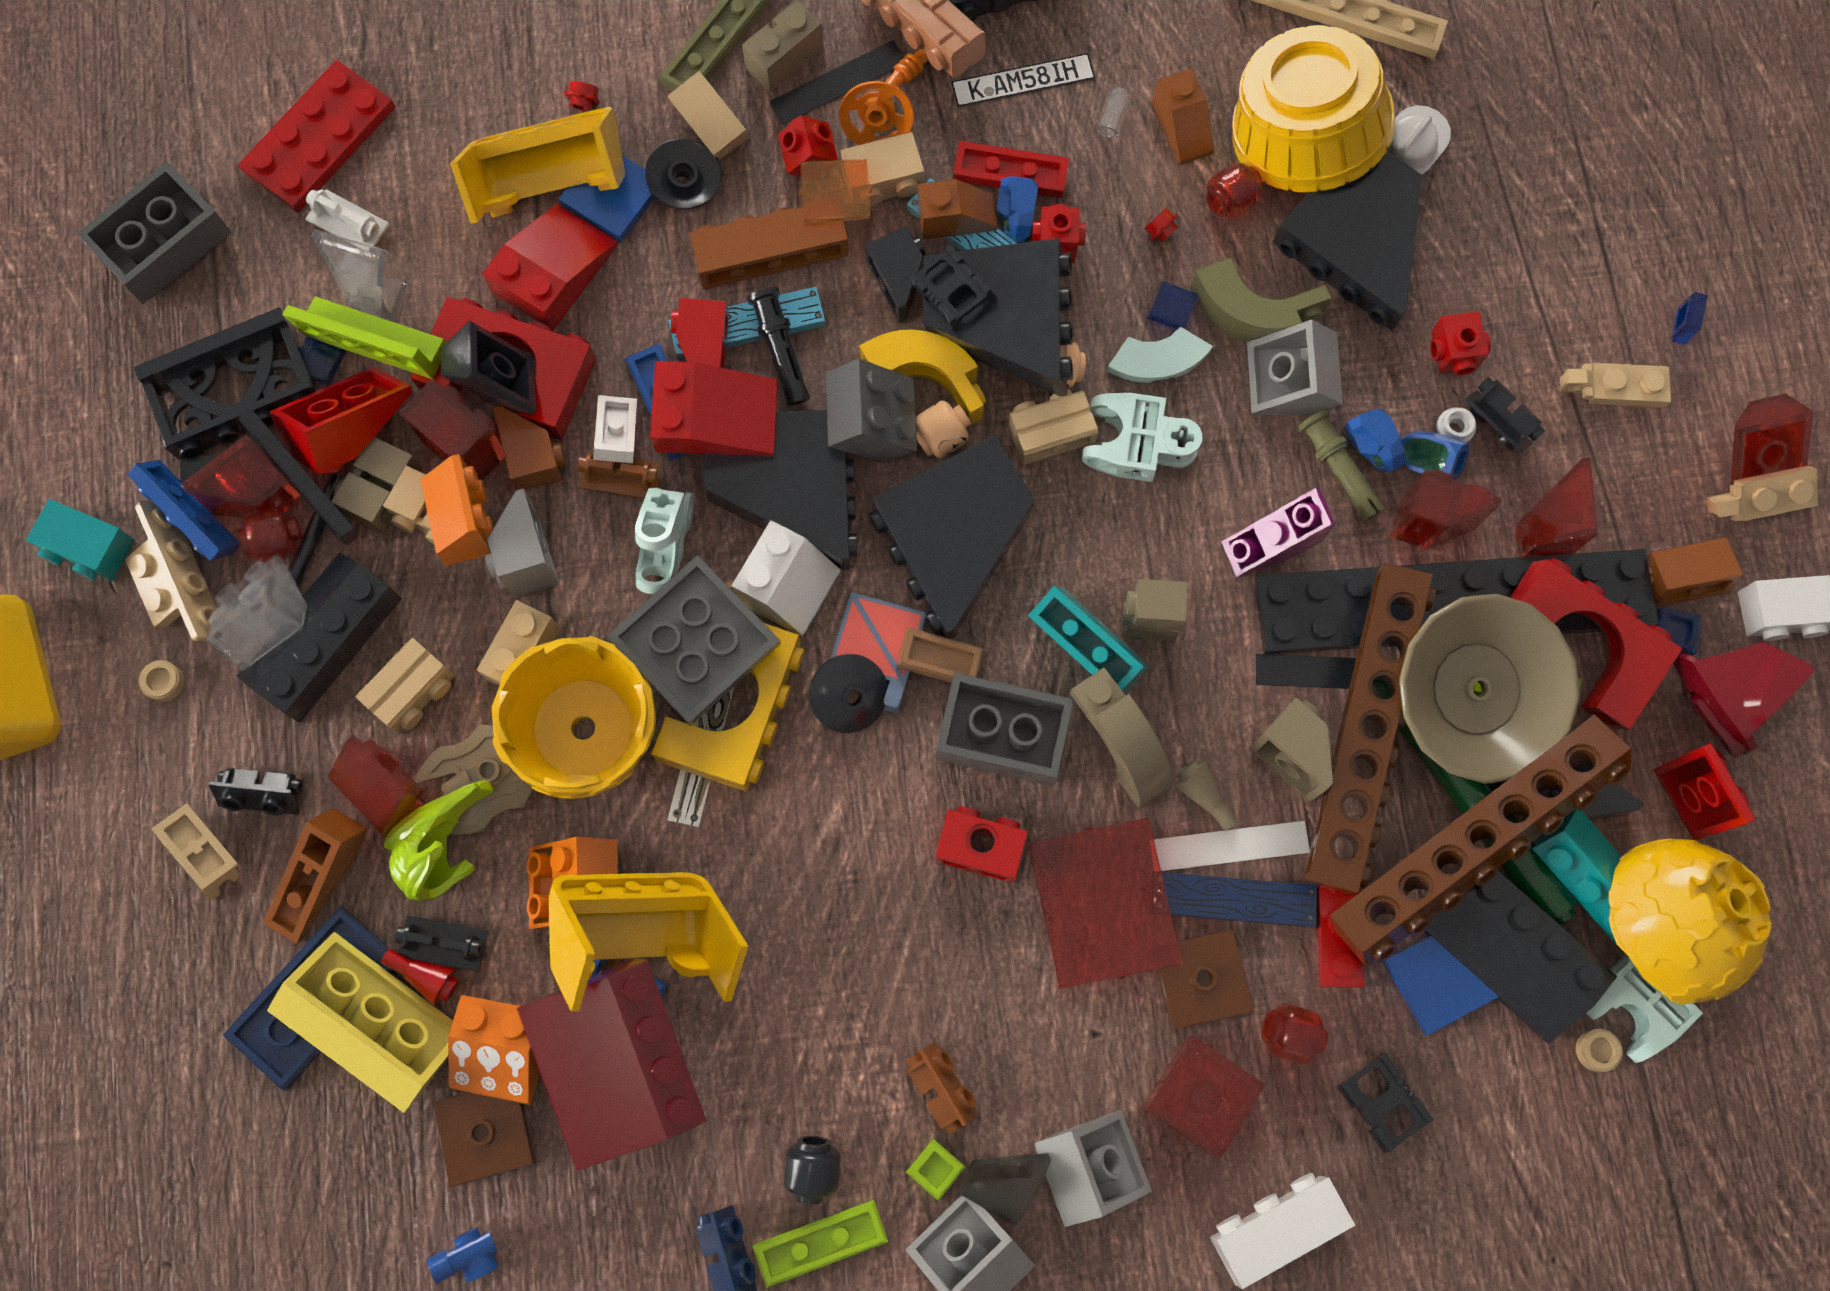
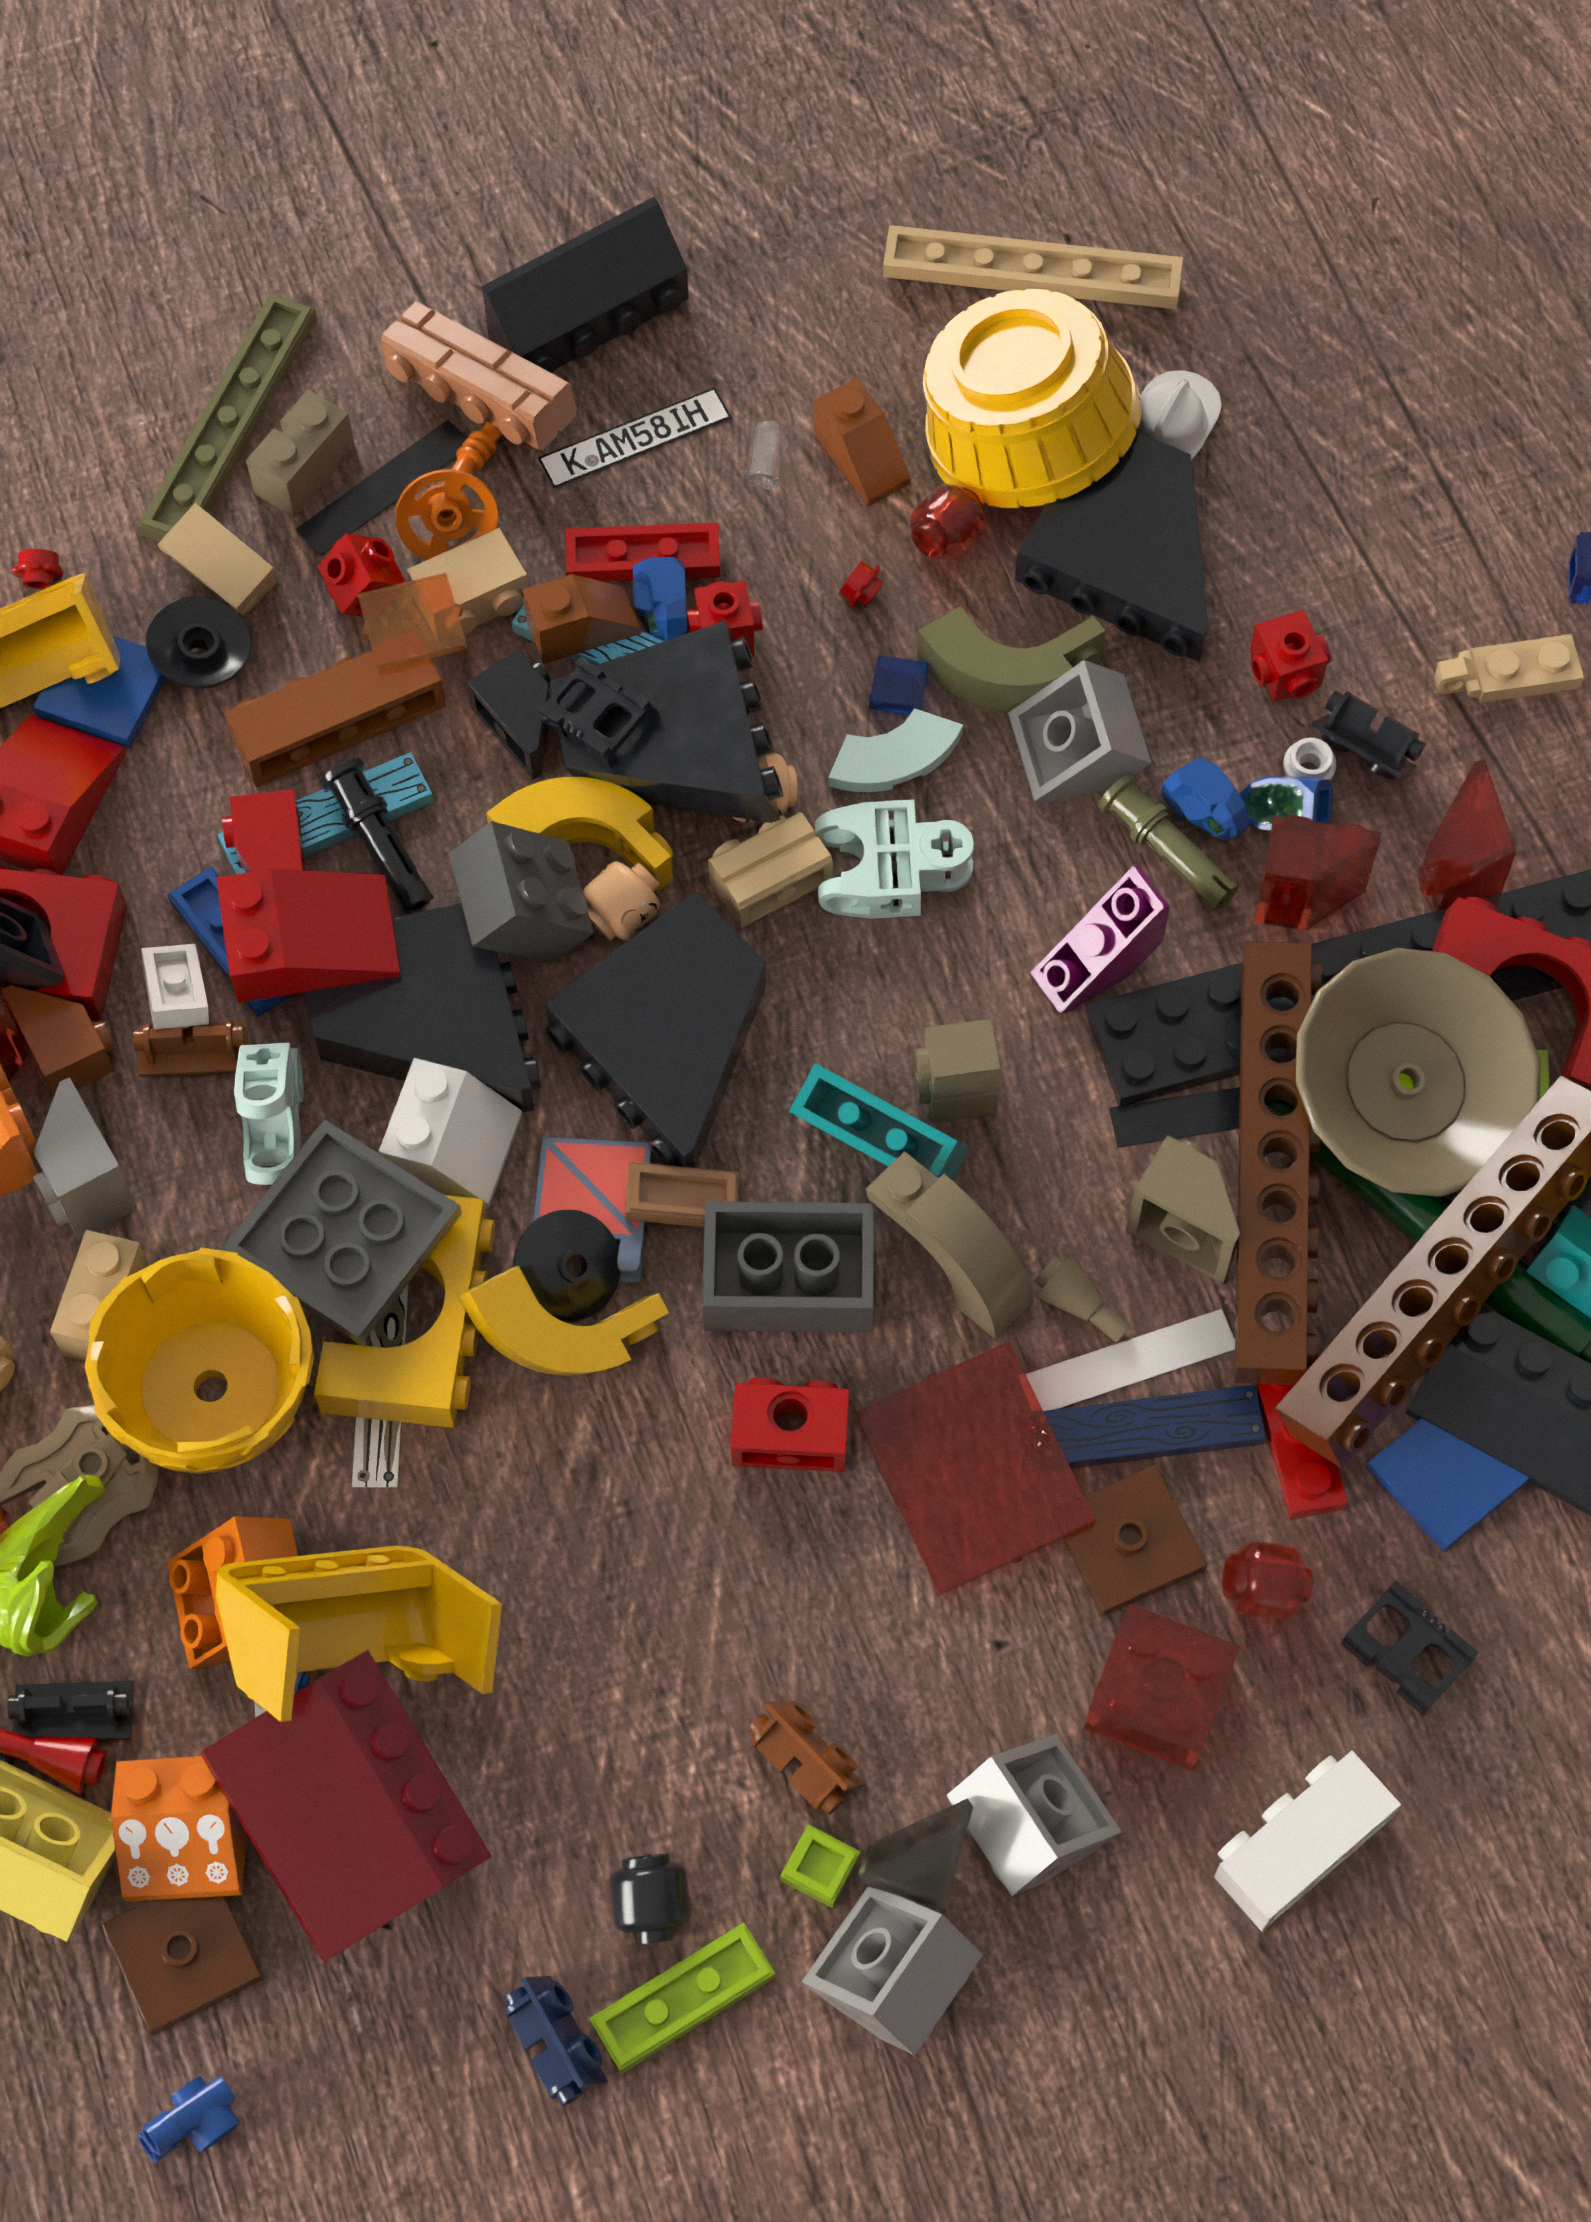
camera: 10 degrees left, 10 degrees down
none -> yellow arch [458,1265,669,1376]

